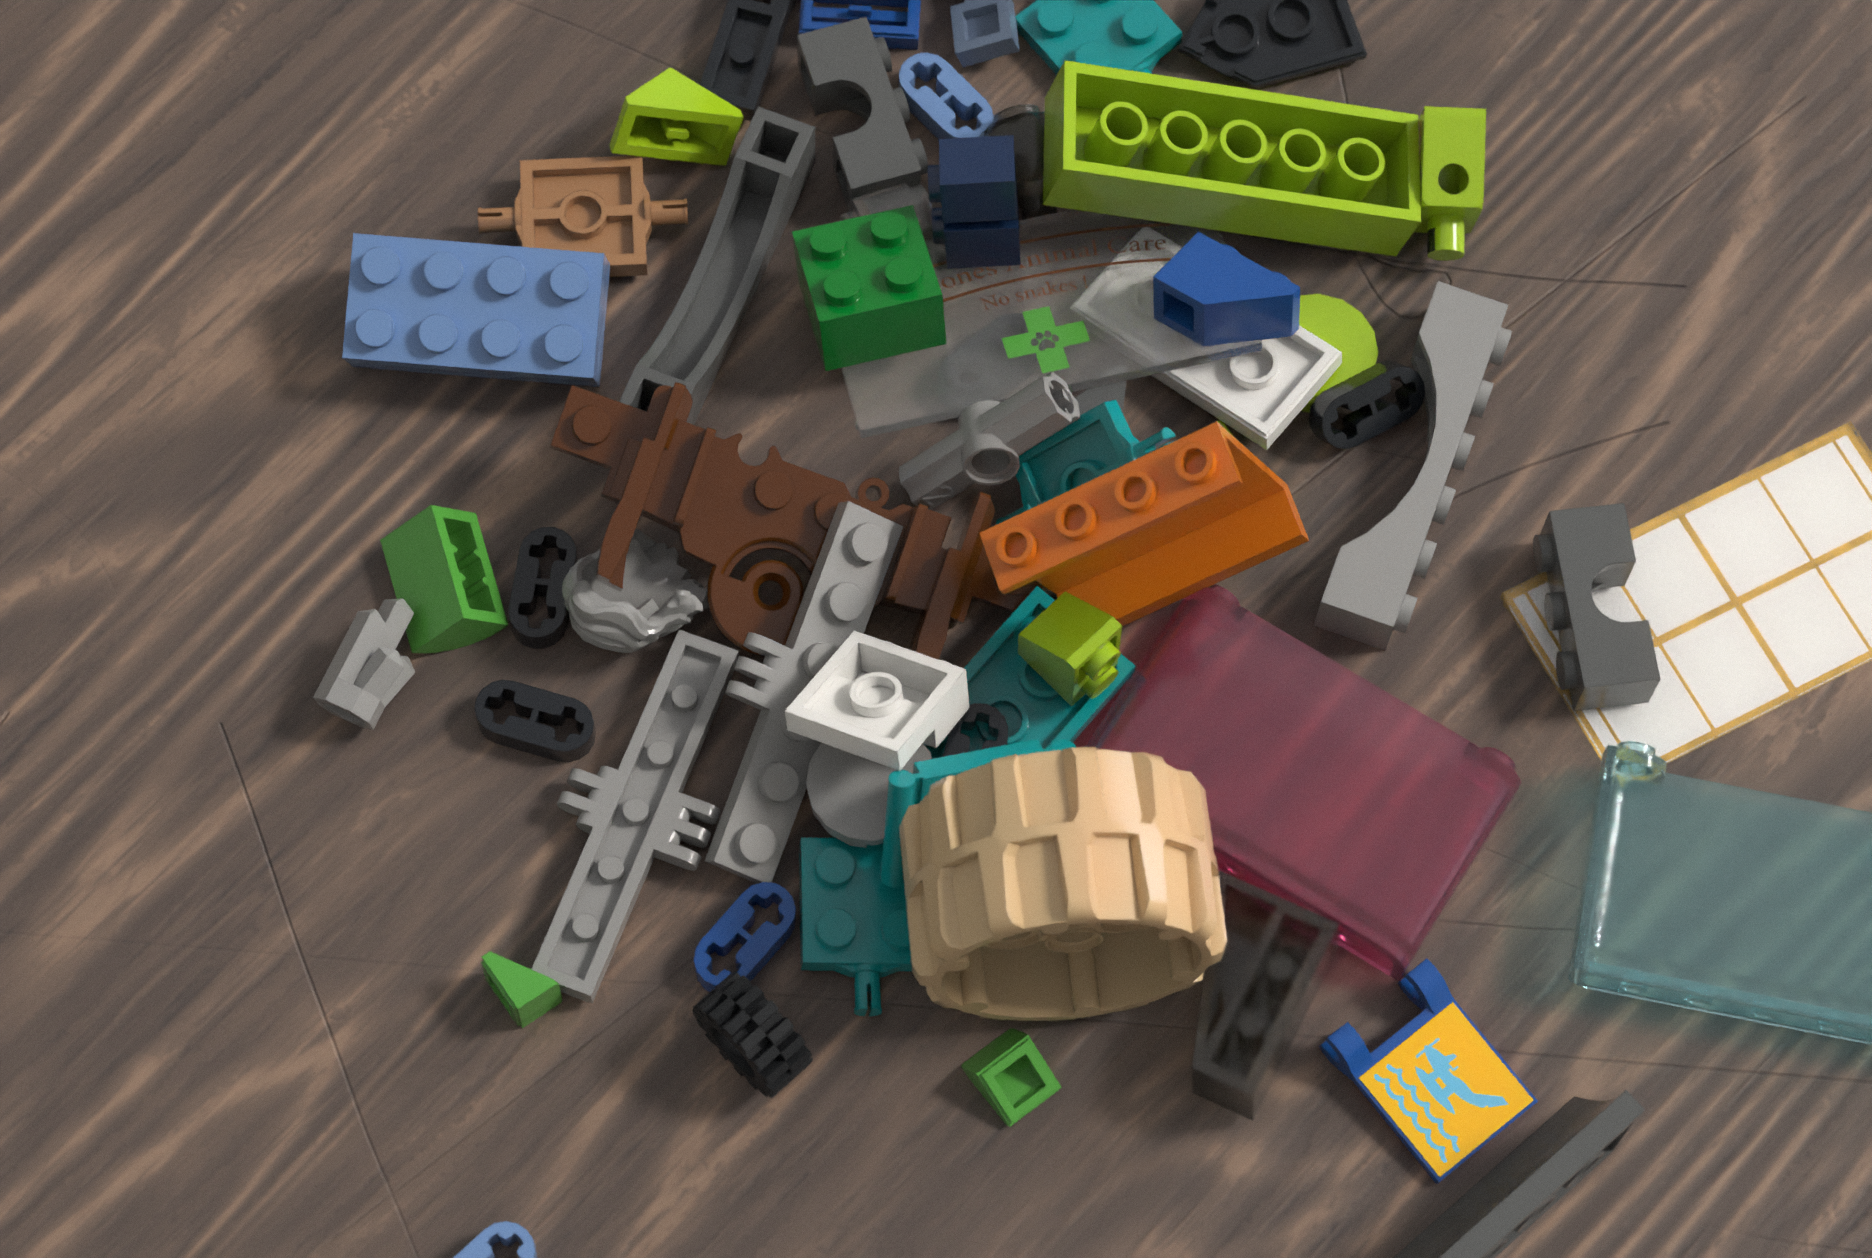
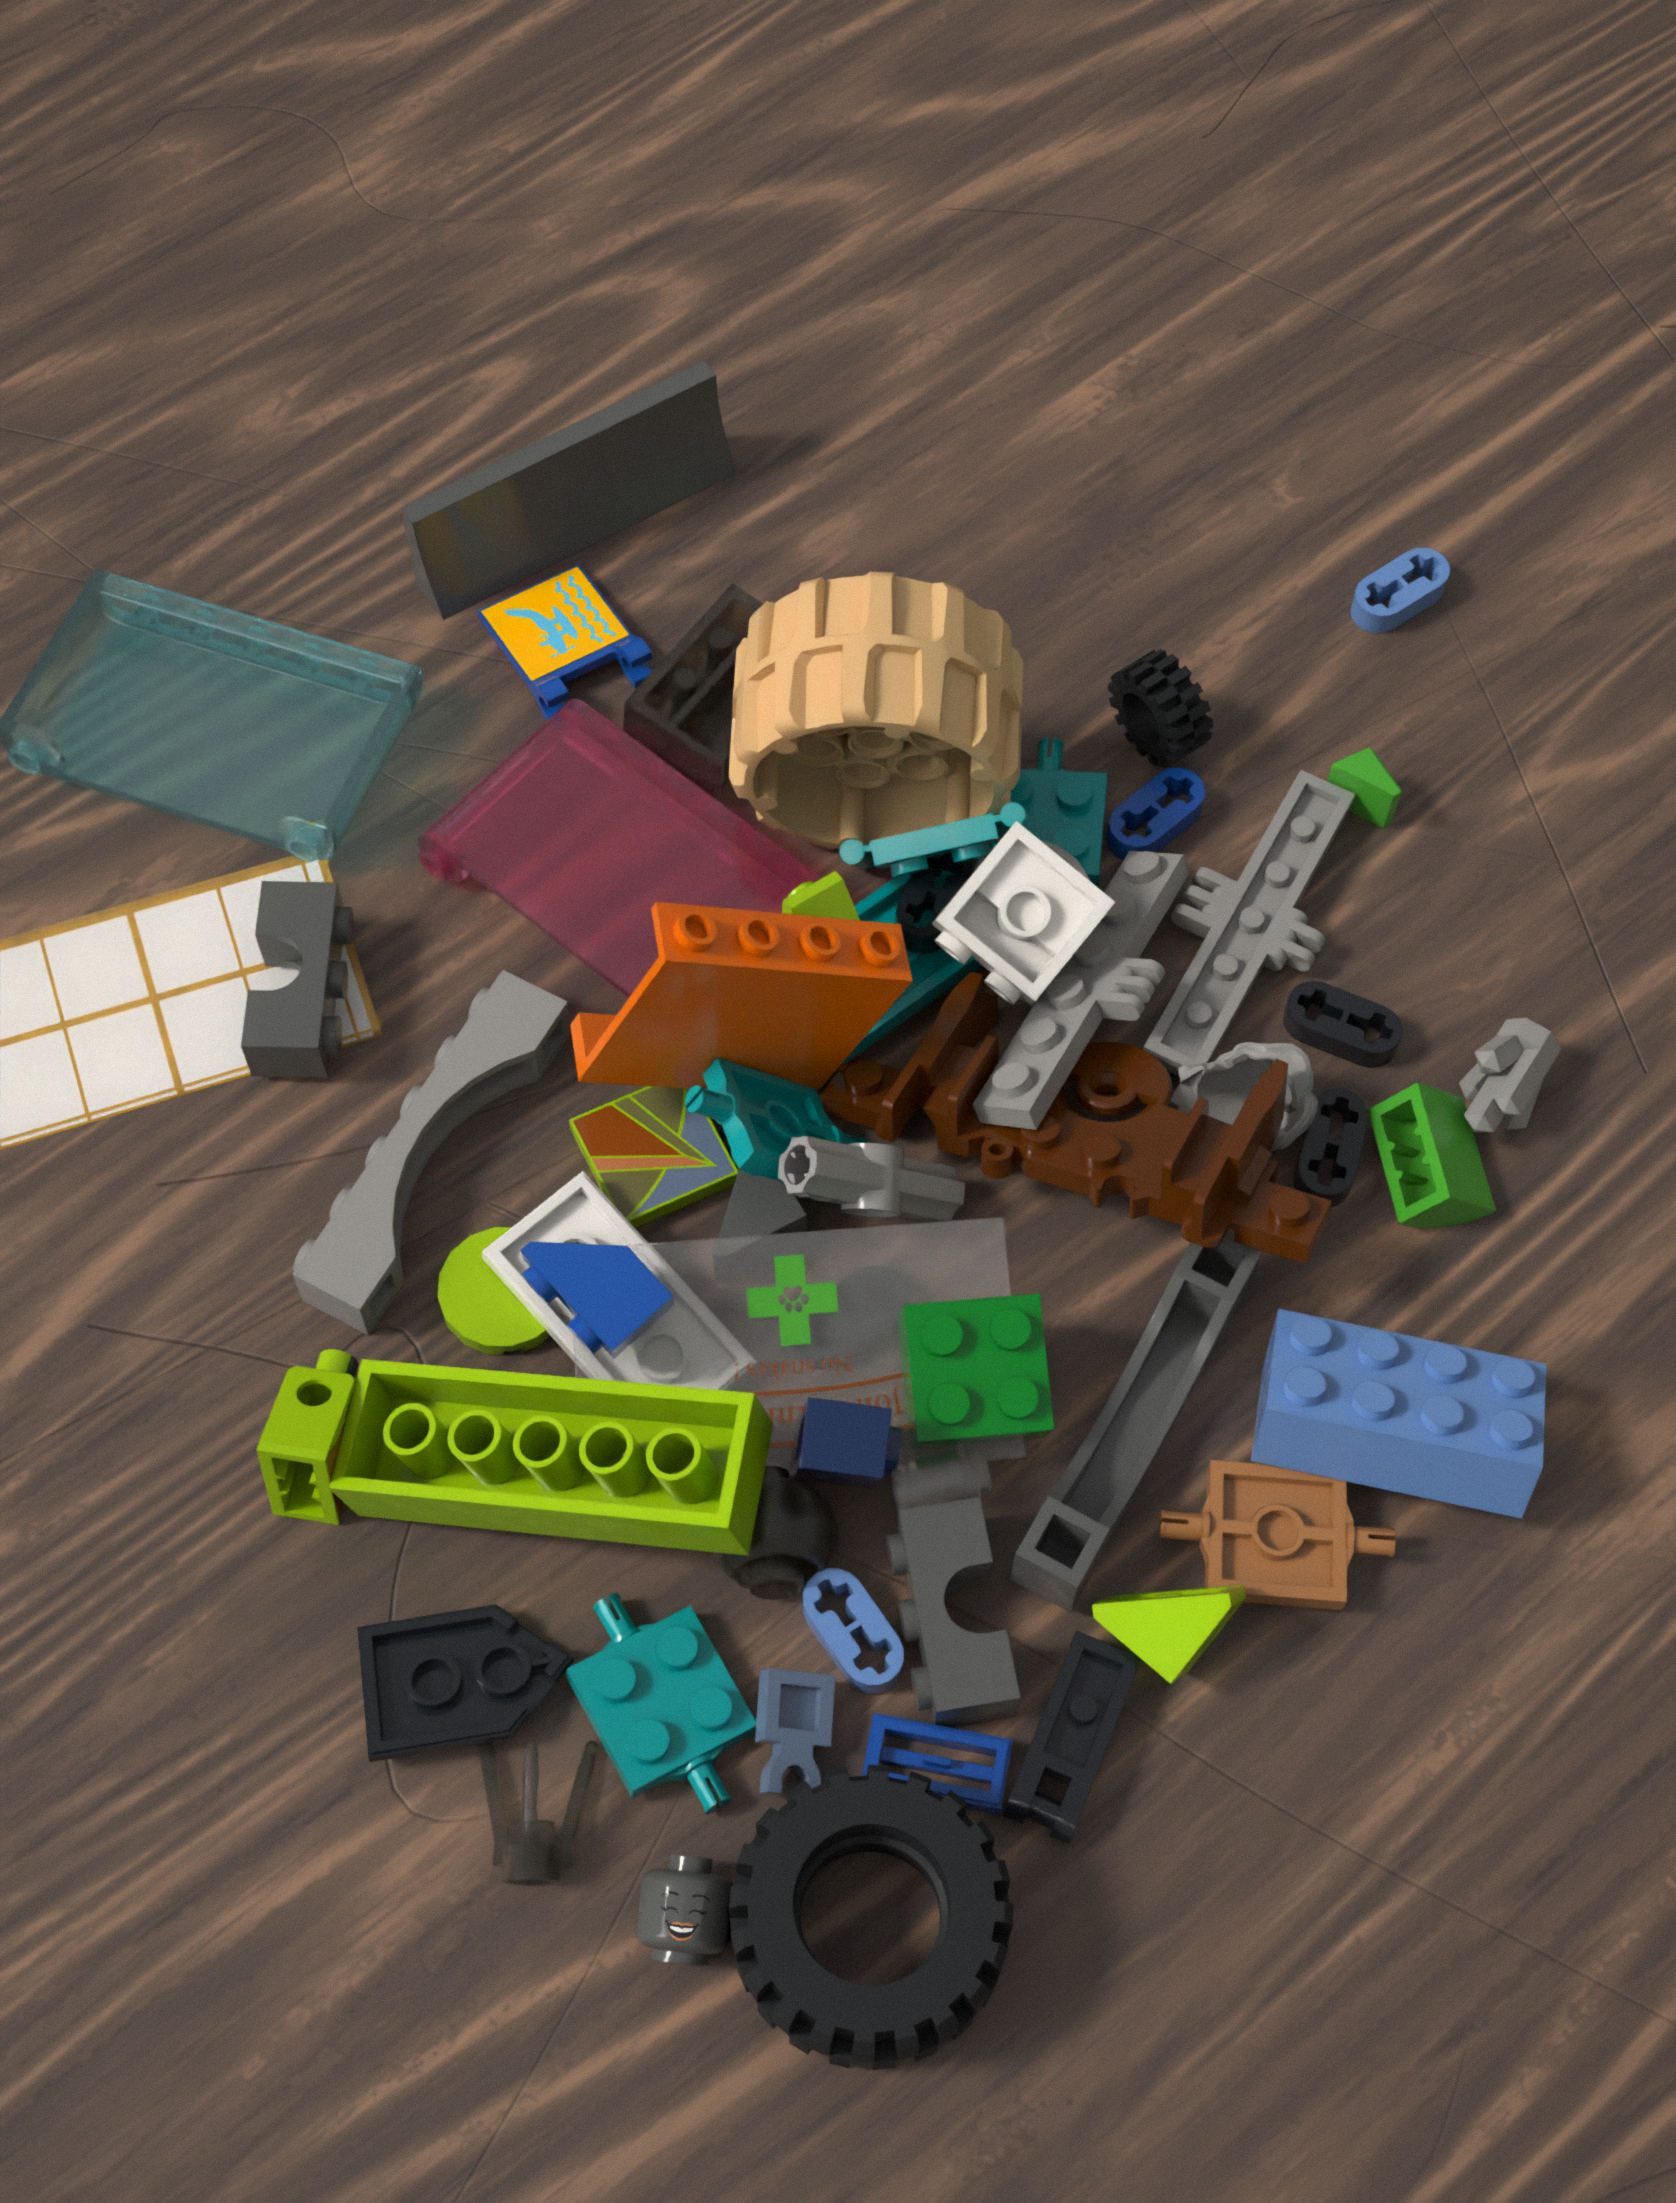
camera: 170 degrees left, 5 degrees down
black beam [1308,361,1425,449] -> none

